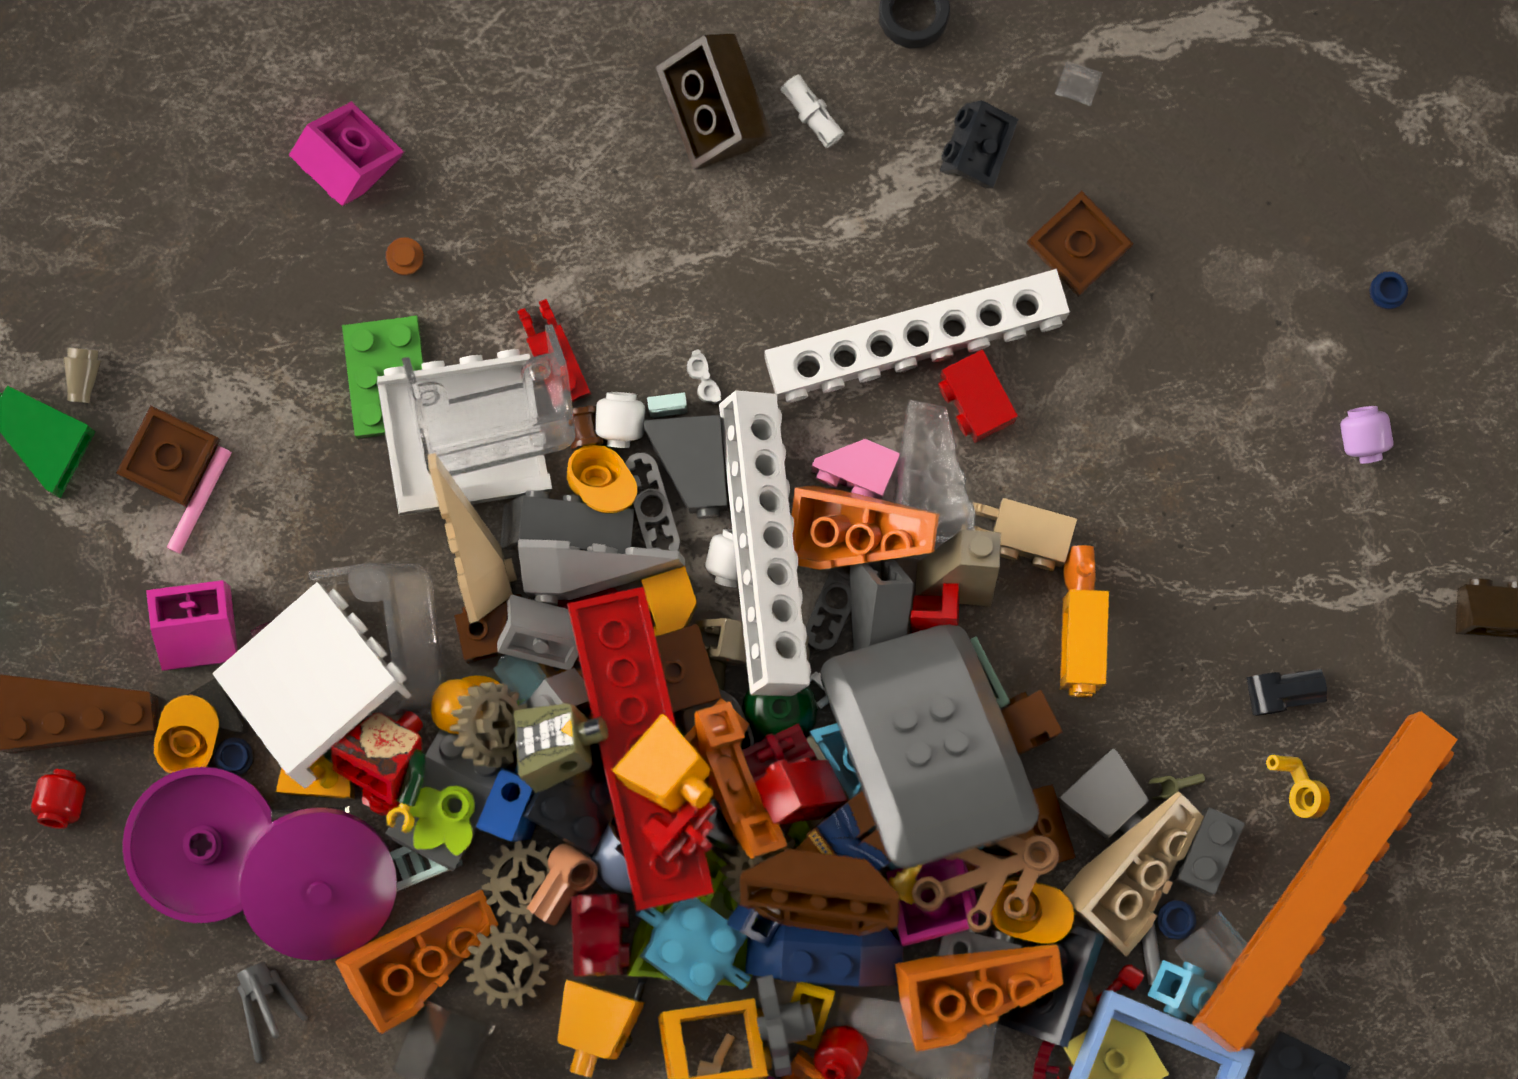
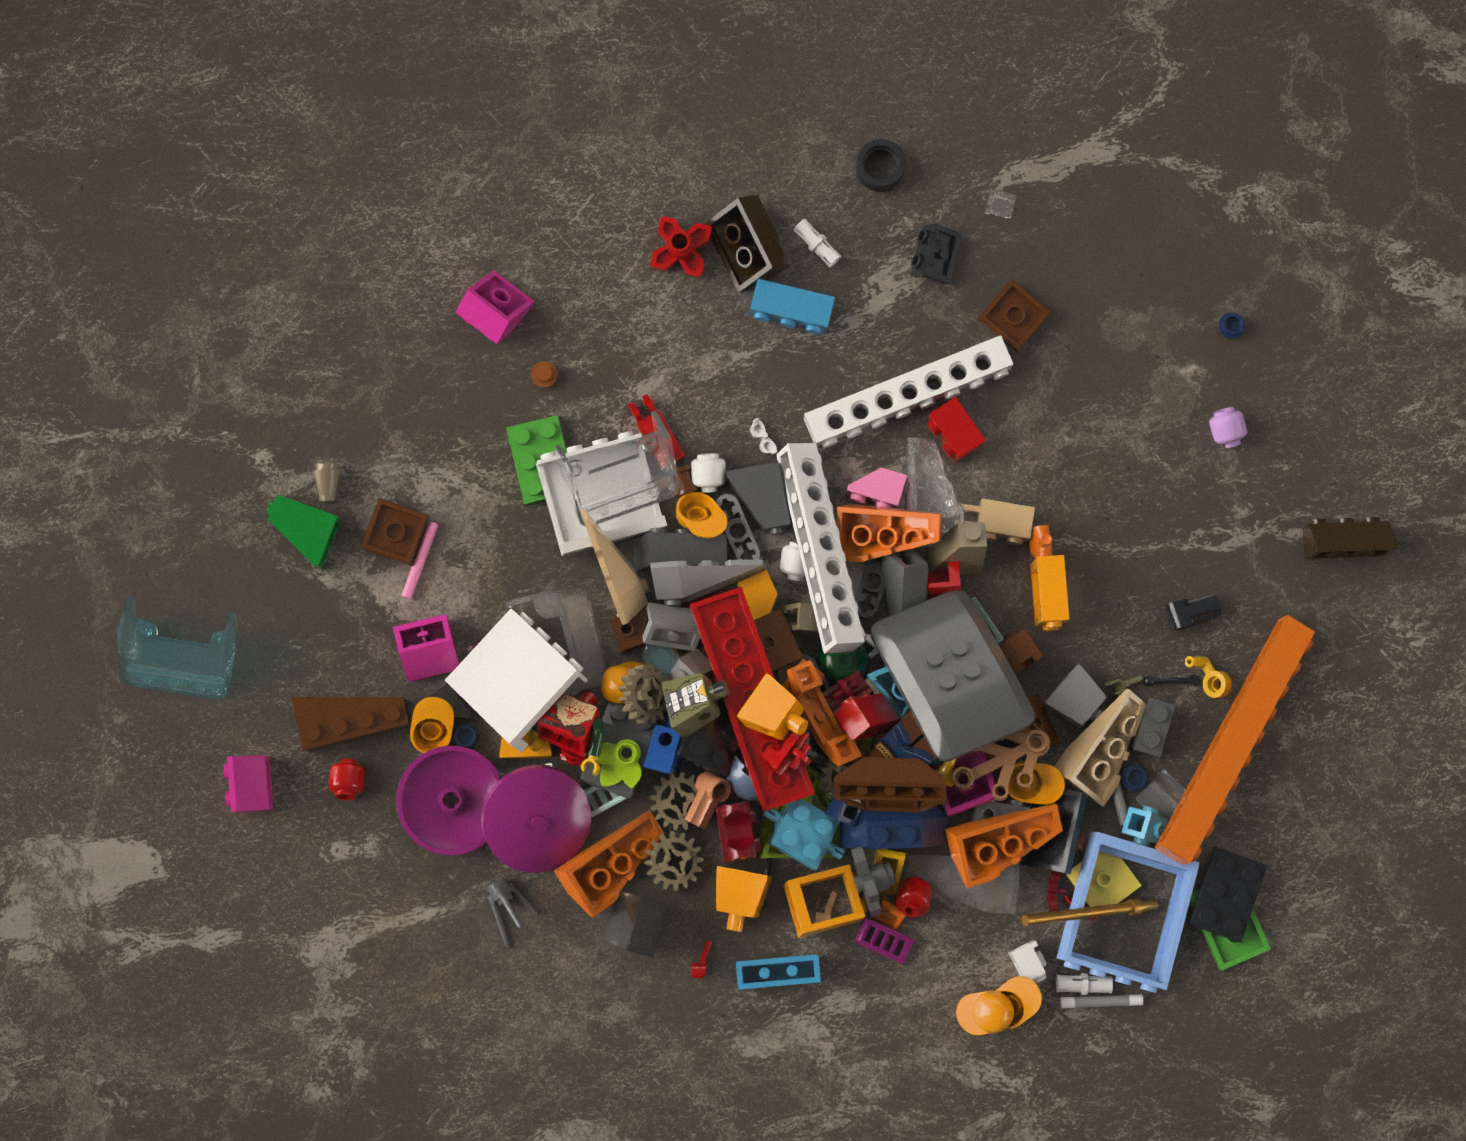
camera: 10 degrees left, 0 degrees up
light aqua tile [647,392,687,418] -> none
red hand [1096,964,1144,1002] -> none
none -> red plant [650,216,712,278]
none -> dark azure brick [750,279,835,335]
none -> black hinge [1143,675,1200,686]

